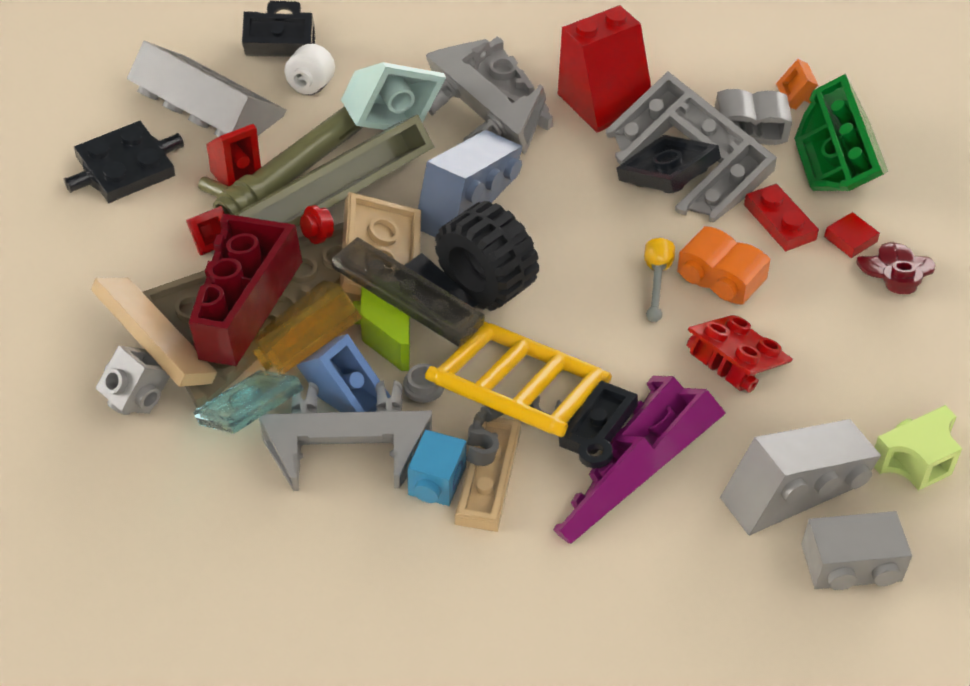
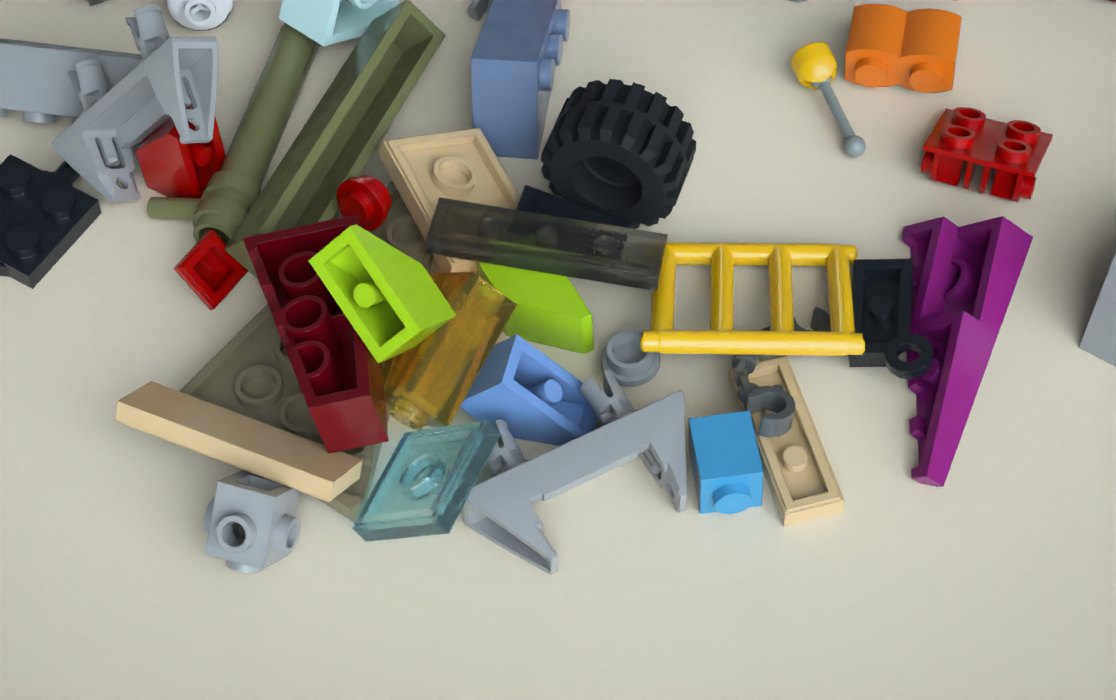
camera: 20 degrees left, 5 degrees up
none -> light grey hose [51,5,218,202]
none -> lime slope [308,224,456,364]

